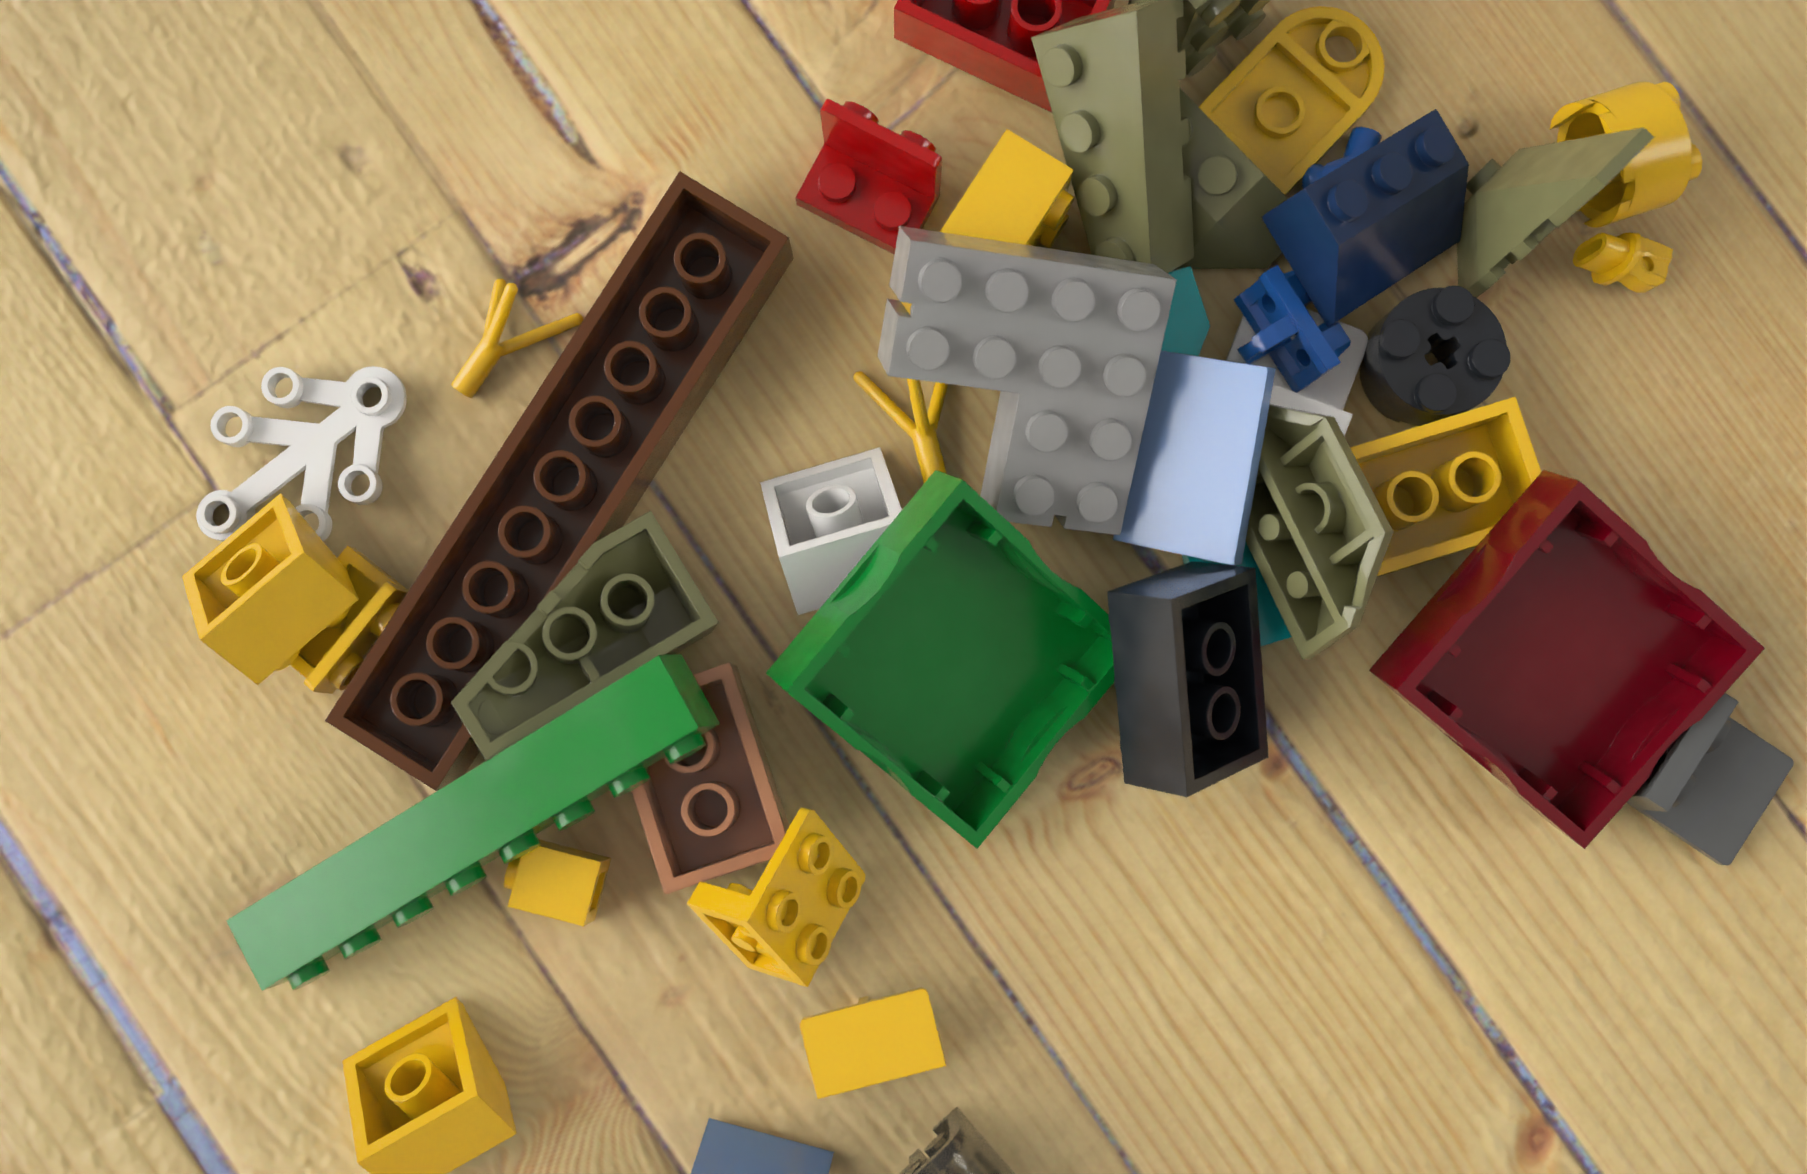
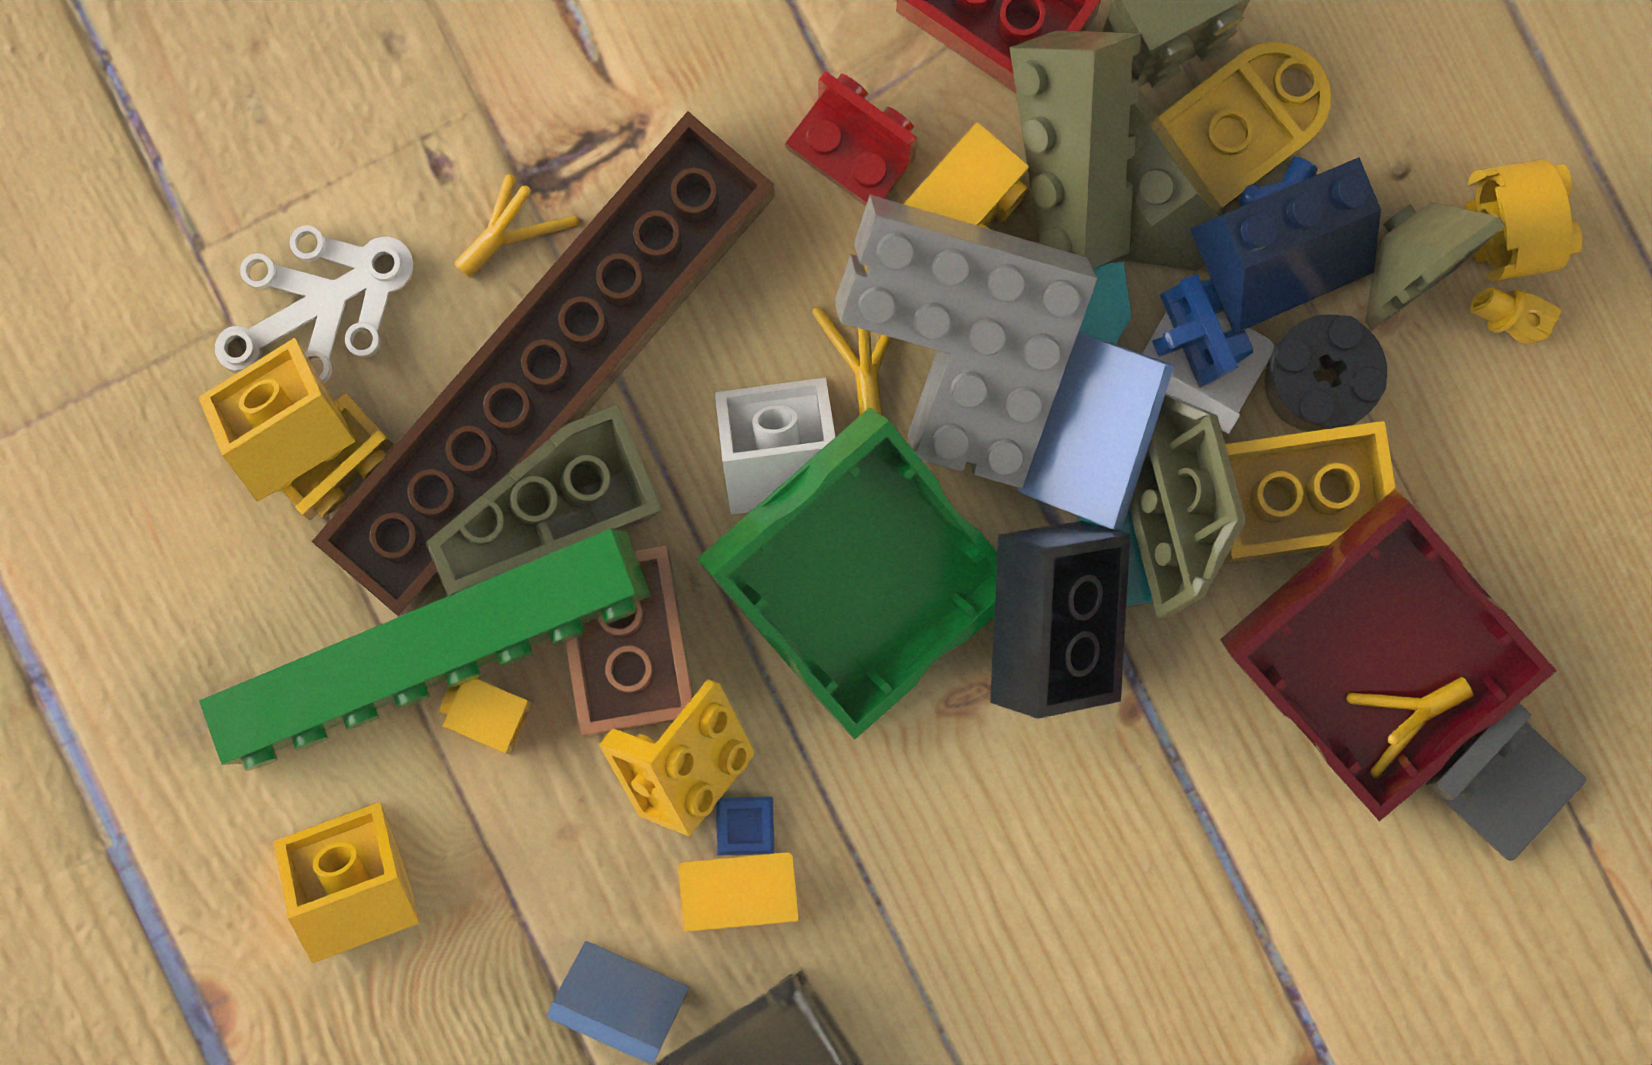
camera: 10 degrees right, 0 degrees up
none -> blue tile [716,797,774,855]
none -> yellow plant [1346,677,1473,778]

